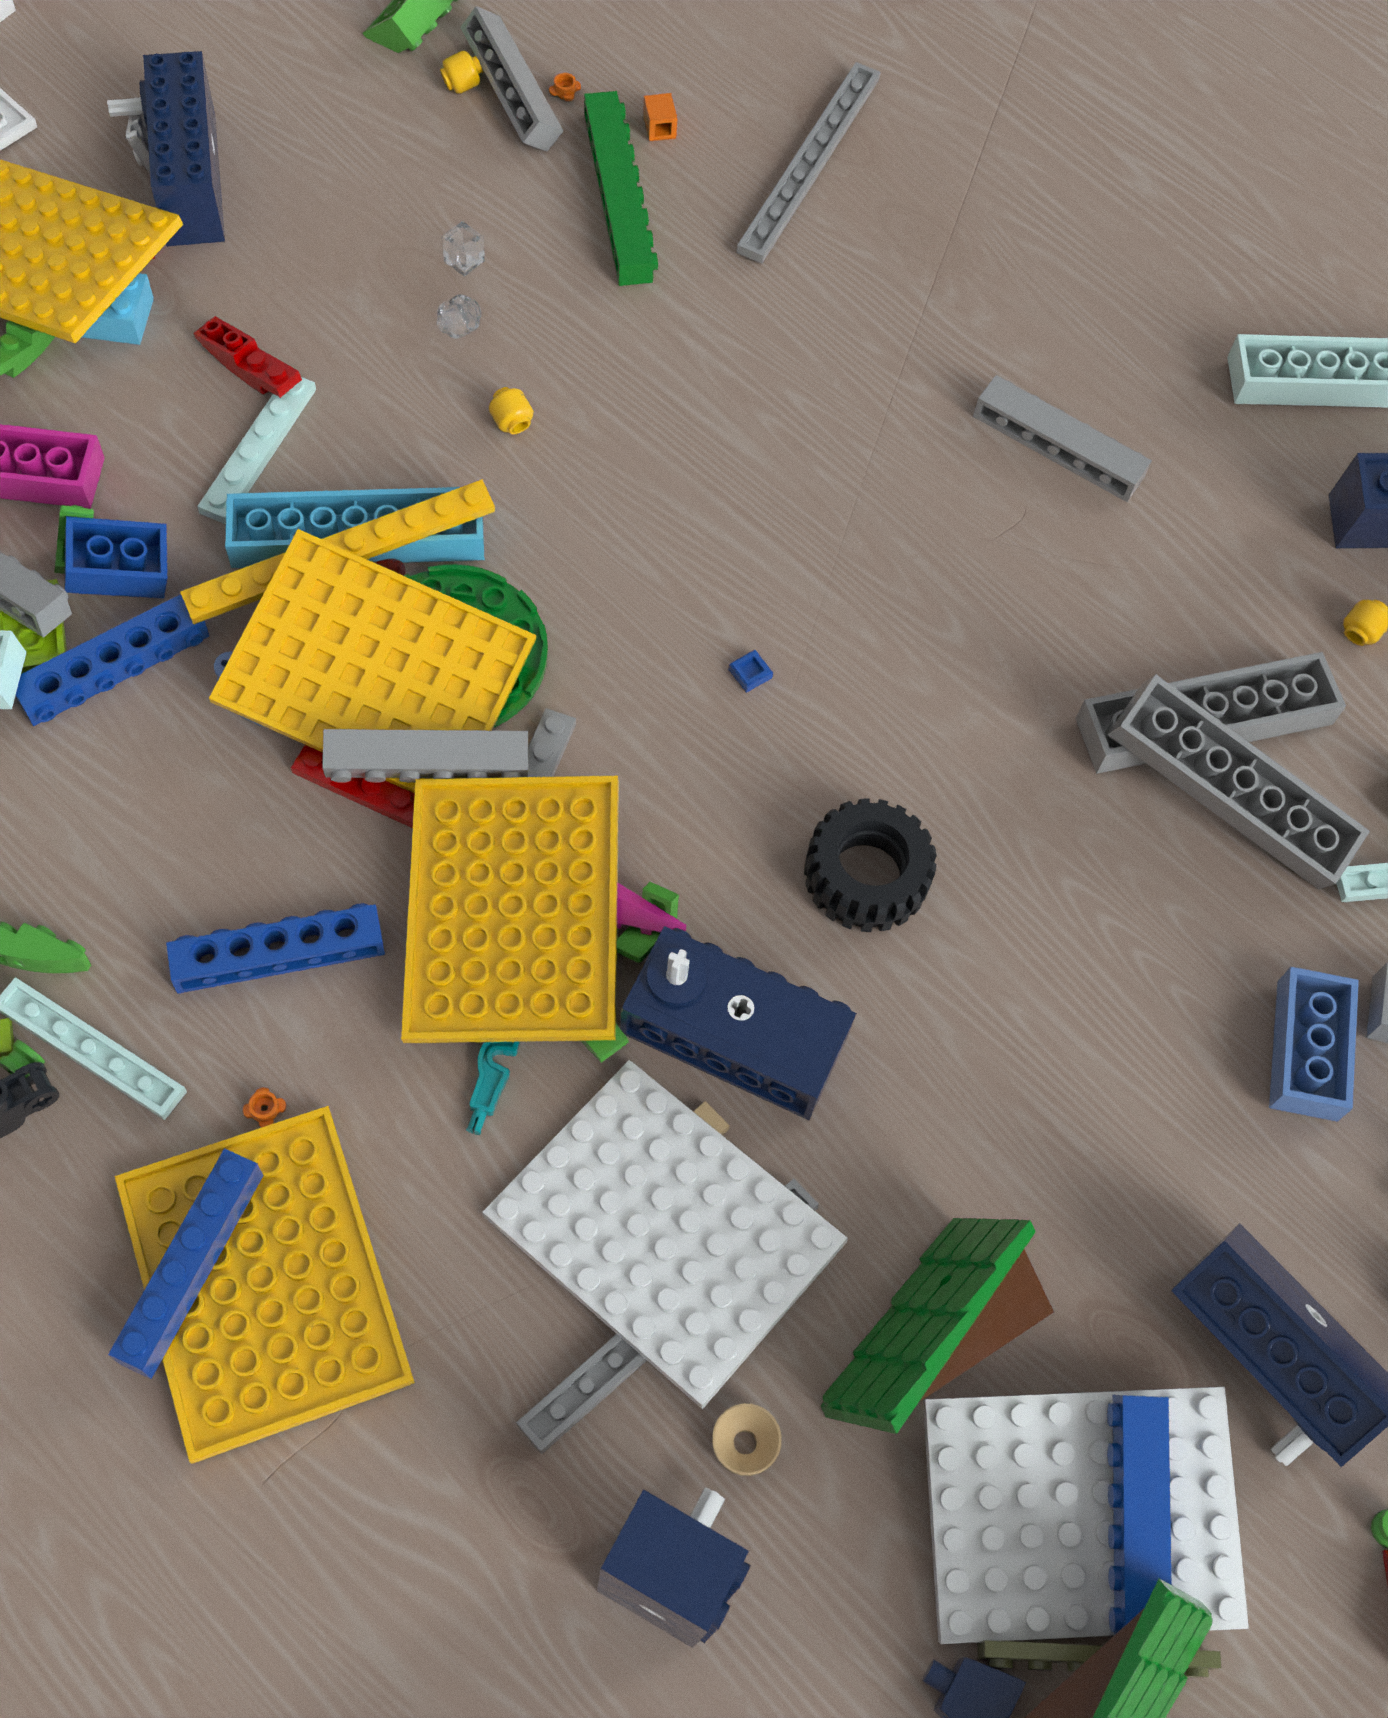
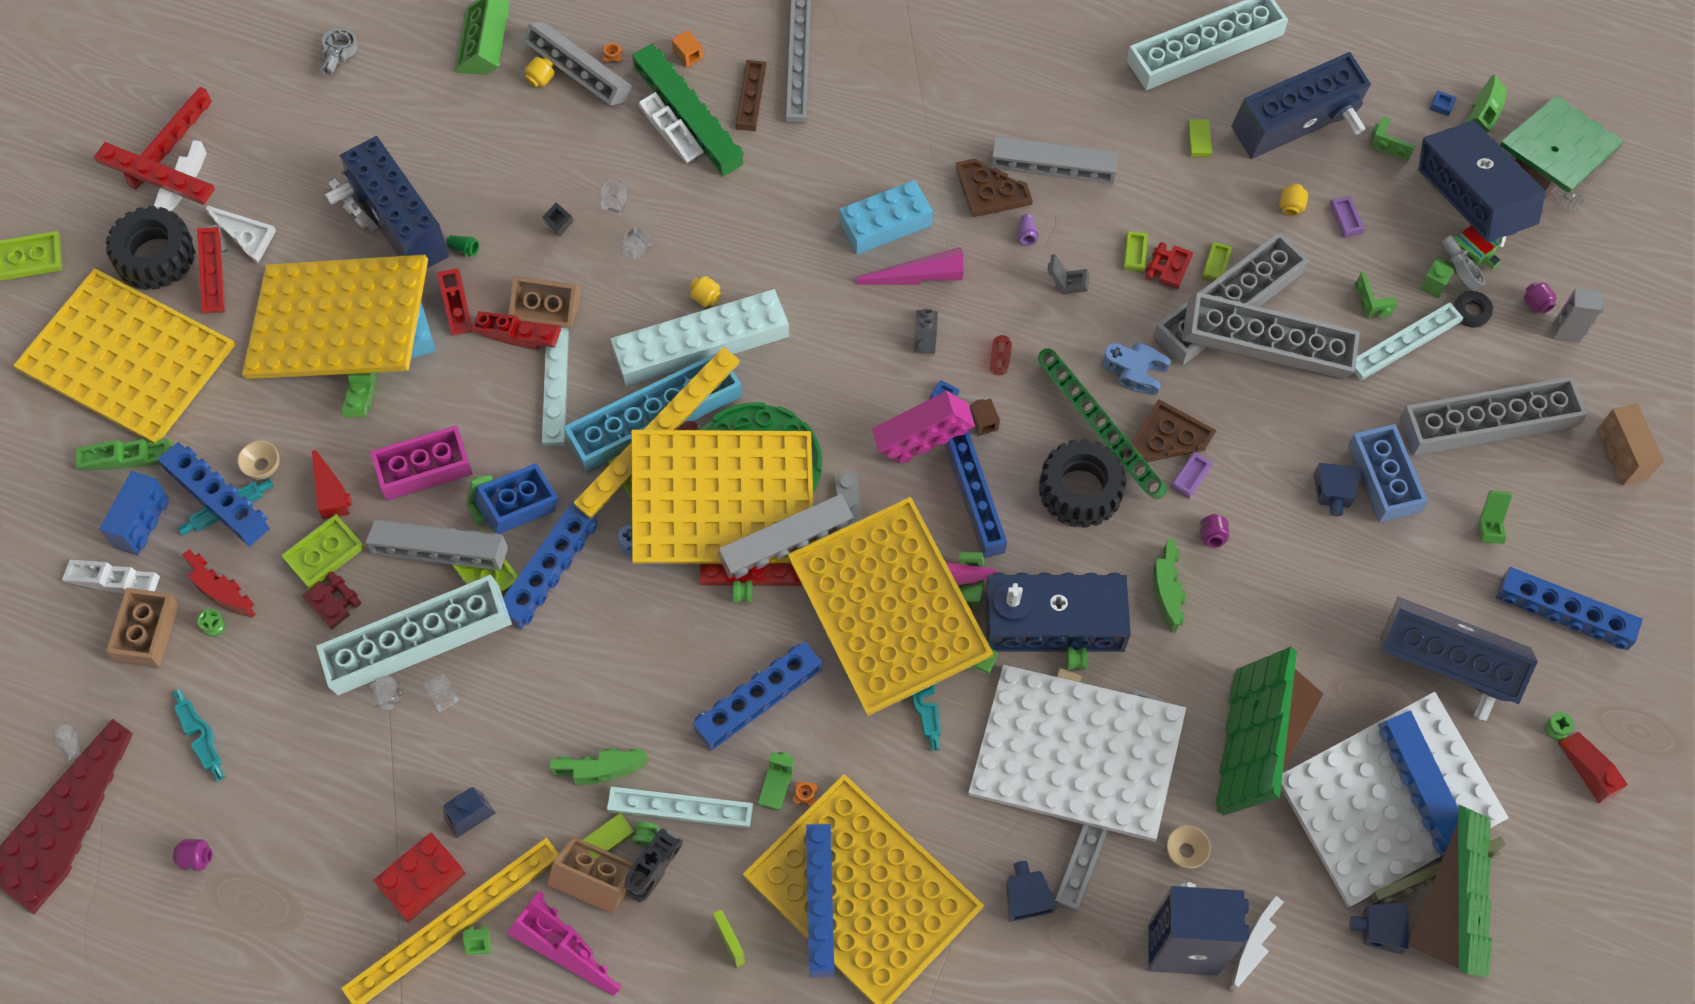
camera: 20 degrees left, 0 degrees up
none -> red slope [437,268,472,336]
none -> green cone [446,235,480,257]
none -> medium nougat slope [508,276,582,328]
none -> black brick [542,202,574,236]
none -> light aqua brick [610,289,789,387]
none -> white slope [638,92,704,163]
none -> lime tile [713,910,745,968]
none -> bright green wheel [733,580,753,603]
none -> reddish brown tile [735,60,767,132]
none -> bright green bracket [758,752,795,811]
none -> medium azure brick [839,180,933,255]
none -> dark pink wedge [857,247,964,285]
none -> dark pink brick [872,391,975,463]
none -> dark grey bracket [914,309,938,354]
none -> blue brick [944,431,1007,558]
none -> reddish brown plate [955,158,1033,218]
none -> reddish brown brick [970,398,1000,436]
none -> clear red beam [990,335,1012,376]
none -> dark blue torso [1006,861,1057,922]
none -> medium lavender cone [1018,214,1039,246]
none -> green beam [1038,348,1167,500]
none -> dark grey bracket [1048,254,1090,294]
none -> bright green wheel [1066,647,1088,670]
none -> medium blue piece [1102,343,1171,395]
none -> lime tile [1123,231,1148,272]
none -> reddish brown plate [1127,399,1216,462]
none -> red plate [1145,242,1194,289]
none -> bright green slope [1153,539,1186,633]
none -> medium lavender tile [1171,452,1213,499]
none -> lime tile [1188,119,1212,157]
none -> magenta head [1200,514,1230,548]
none -> lime tile [1202,241,1233,282]
none -> white slope [1230,896,1284,992]
none -> dark blue torso [1314,463,1361,517]

